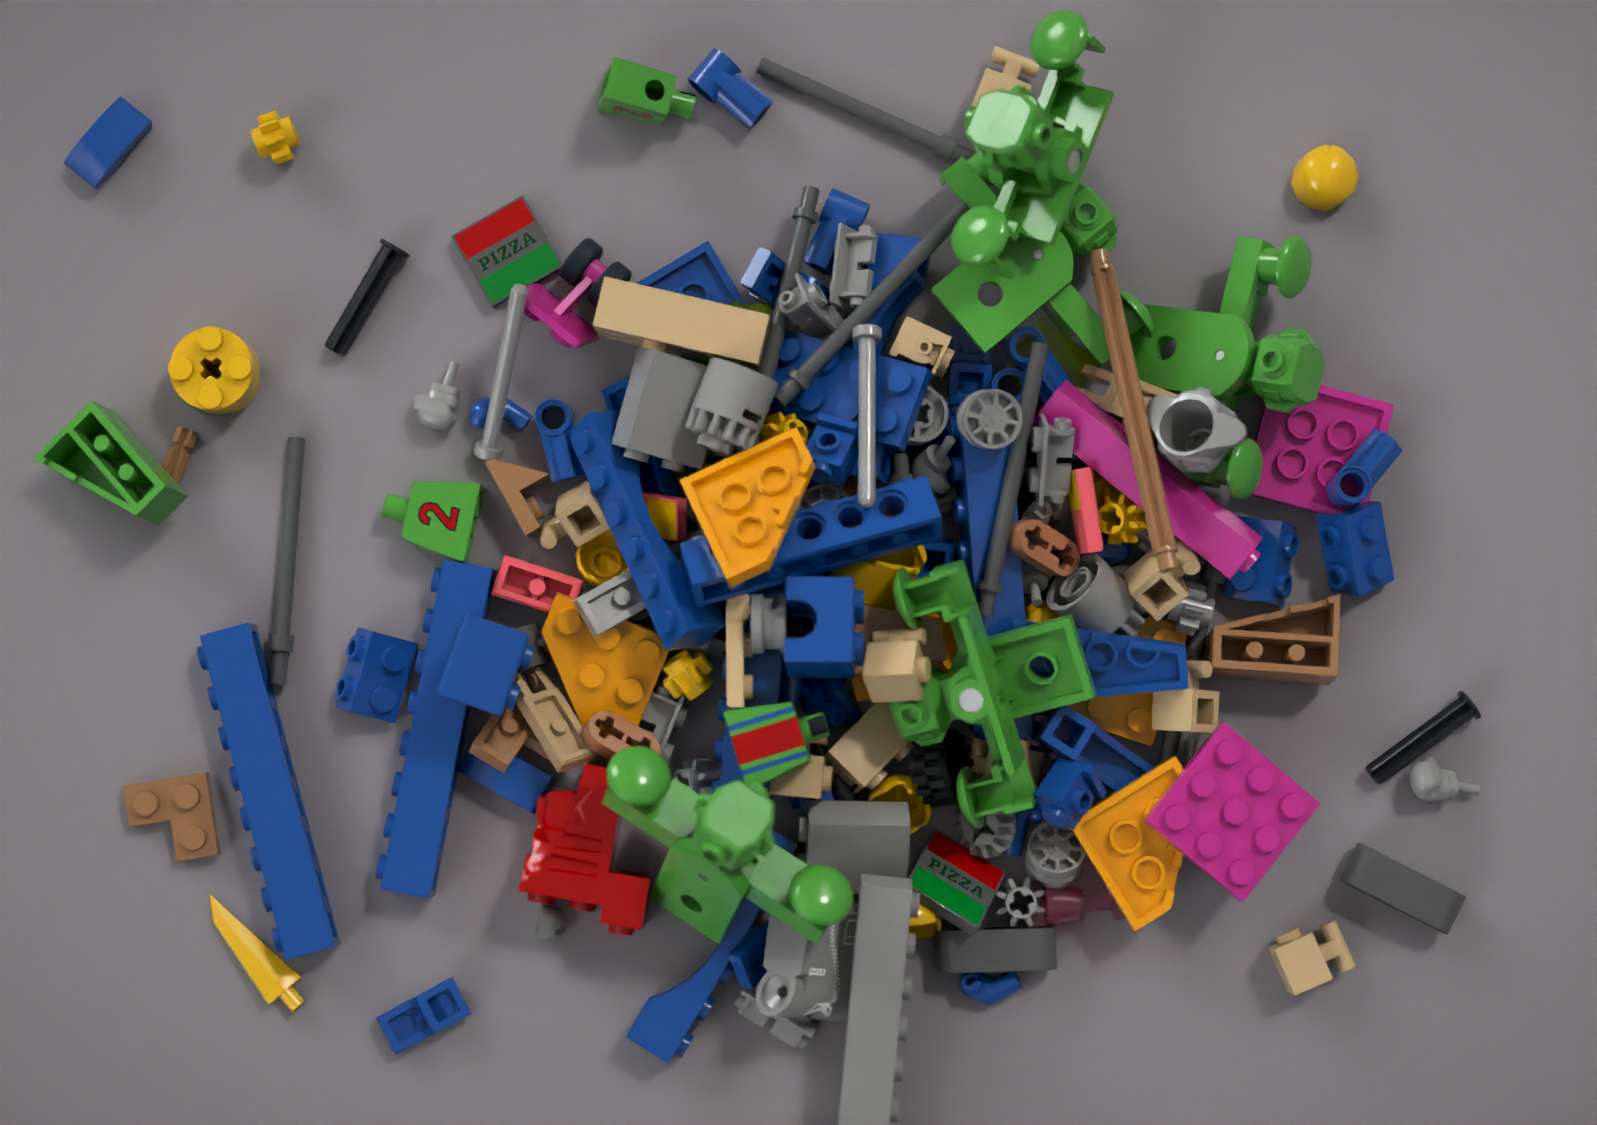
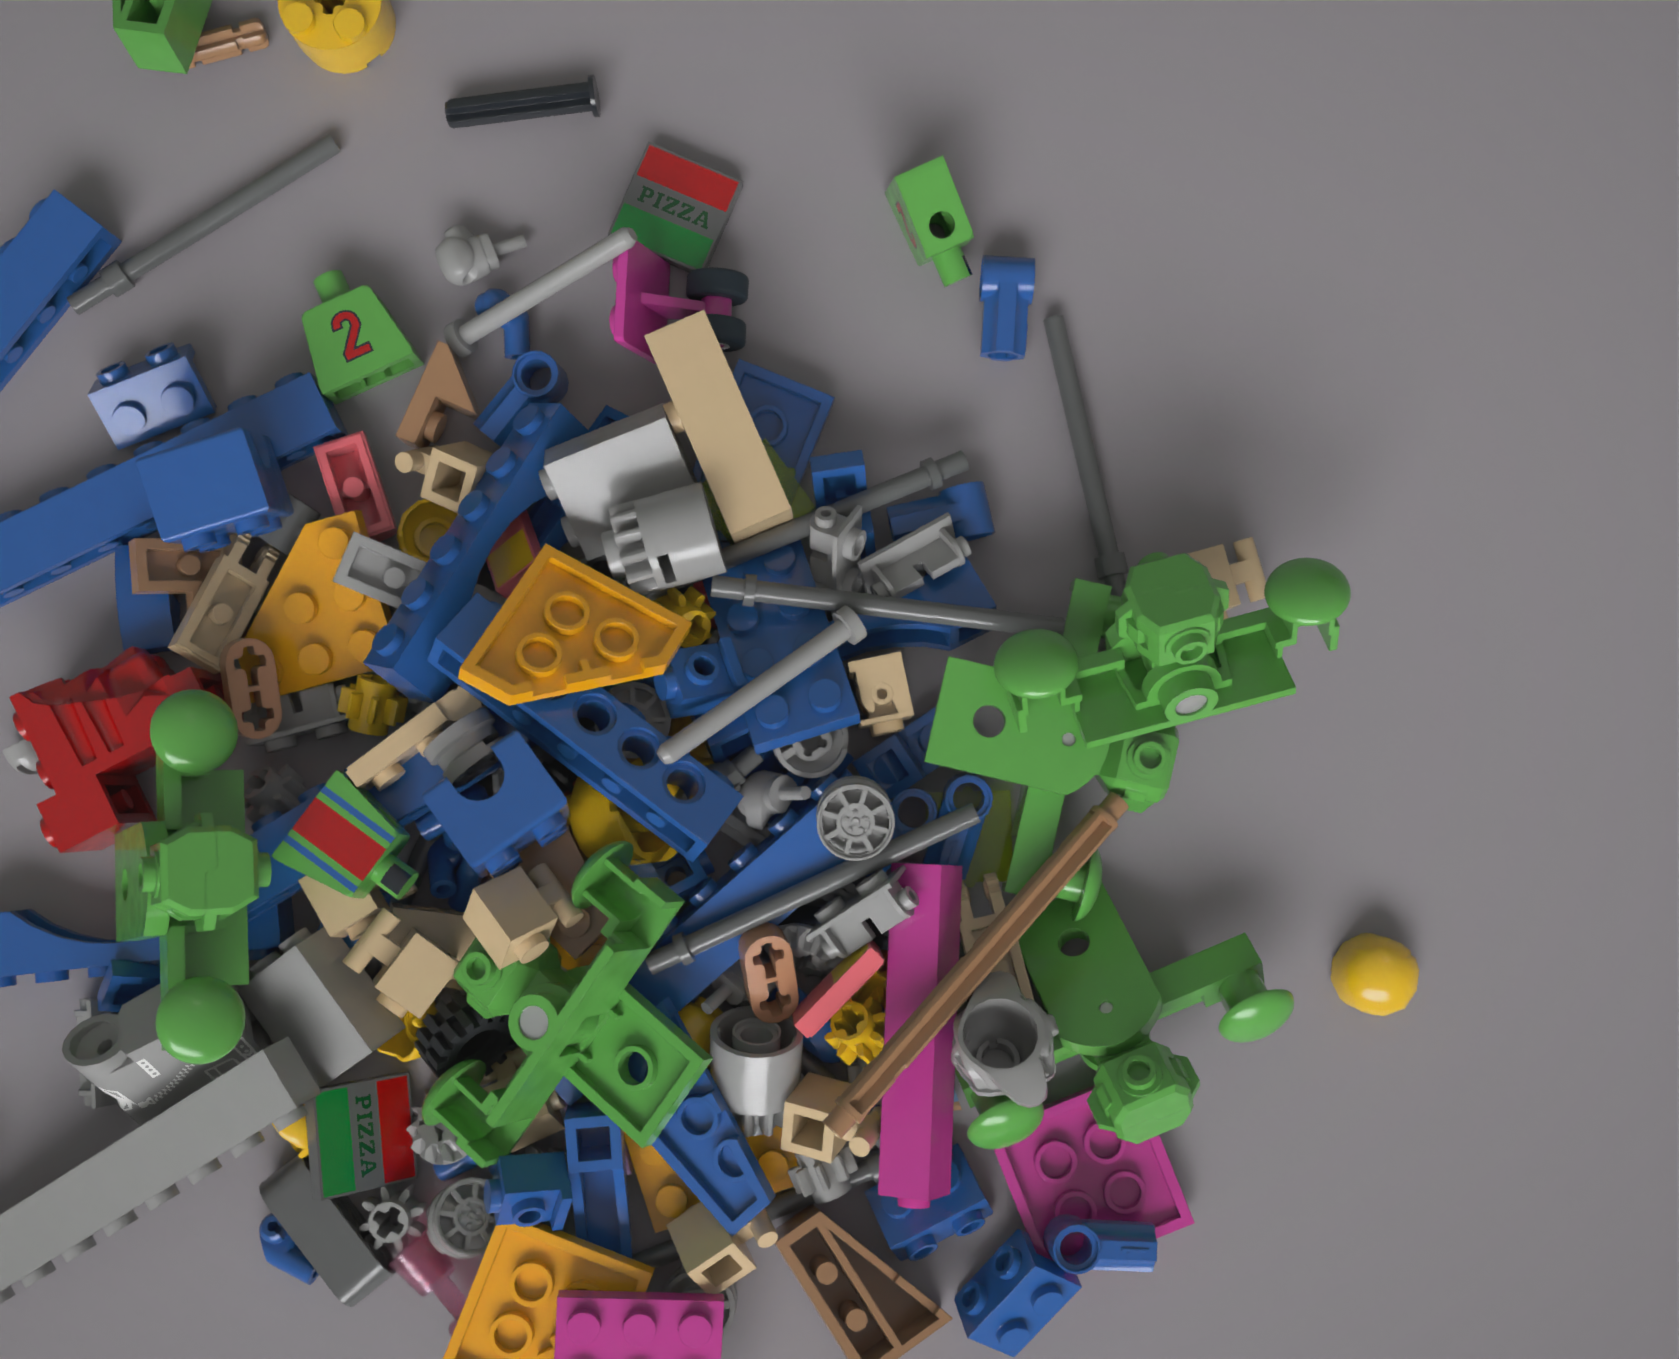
camera: 55 degrees right, 0 degrees up
none -> tan brick [342,907,459,1019]

